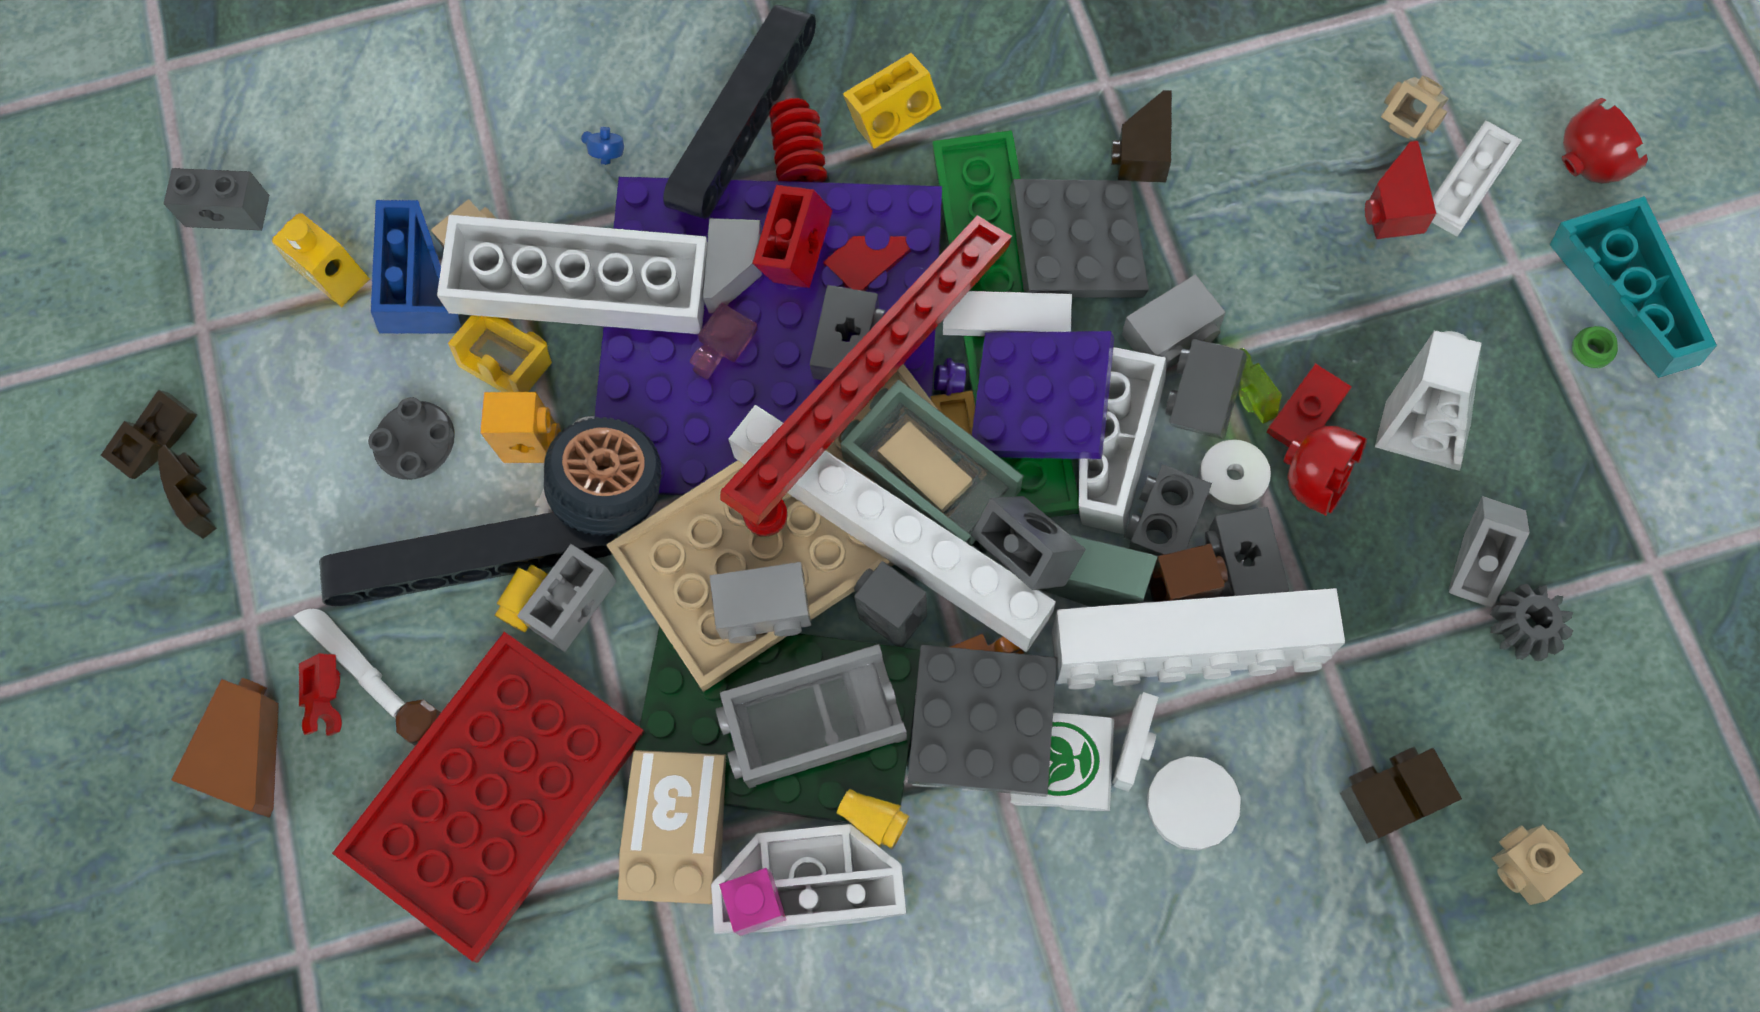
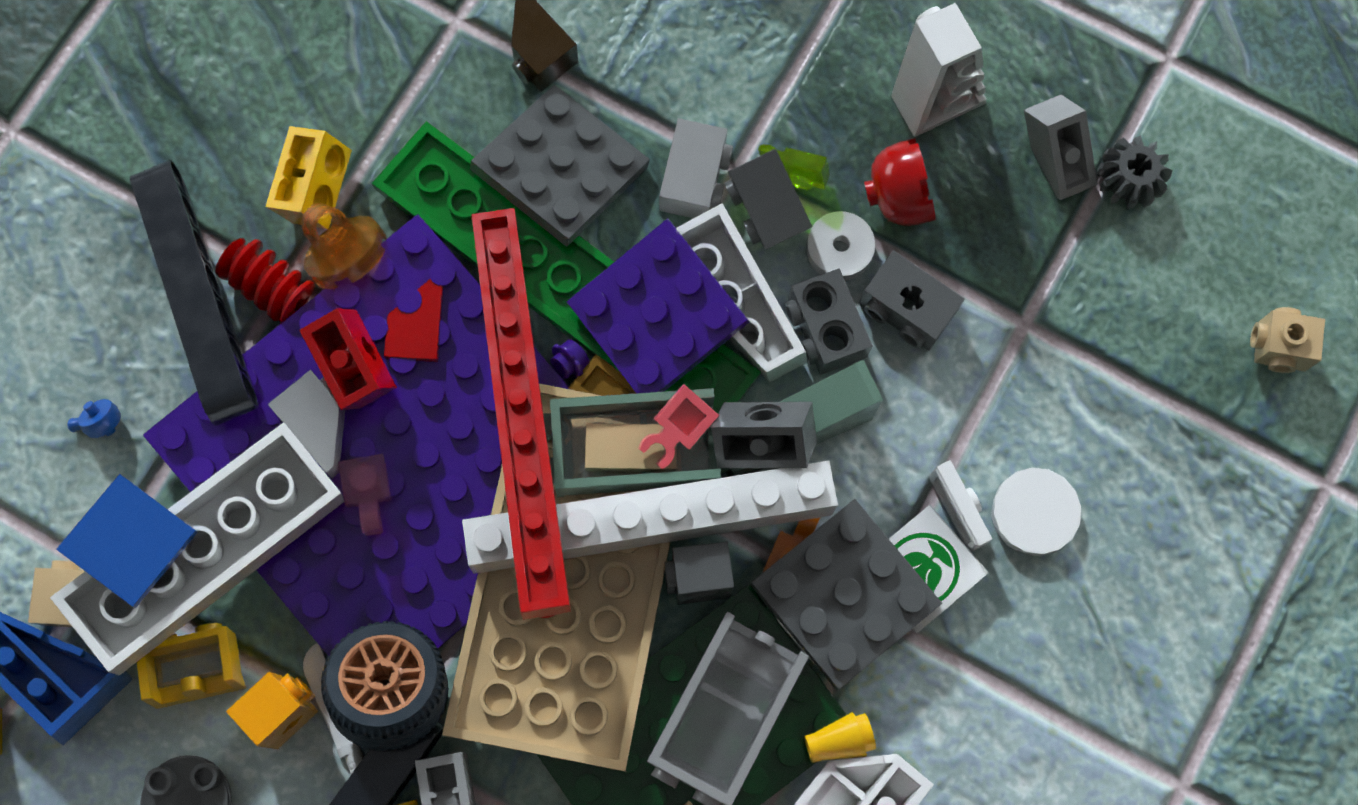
camera: 55 degrees left, 5 degrees up
light grey brick [710,562,811,643] -> none
dark grey brick [810,285,885,380] -> none
white tile [943,291,1072,336] -> none
white brick [1051,588,1345,689] -> none
reddish brown piece [1148,544,1228,602] -> none
red plate [1266,363,1352,447] -> none
dark brown piece [1340,747,1462,844] -> none
none -> blue tile [56,474,198,608]
none -> clear orange tile [302,203,387,290]
none -> coral plate [638,385,719,469]

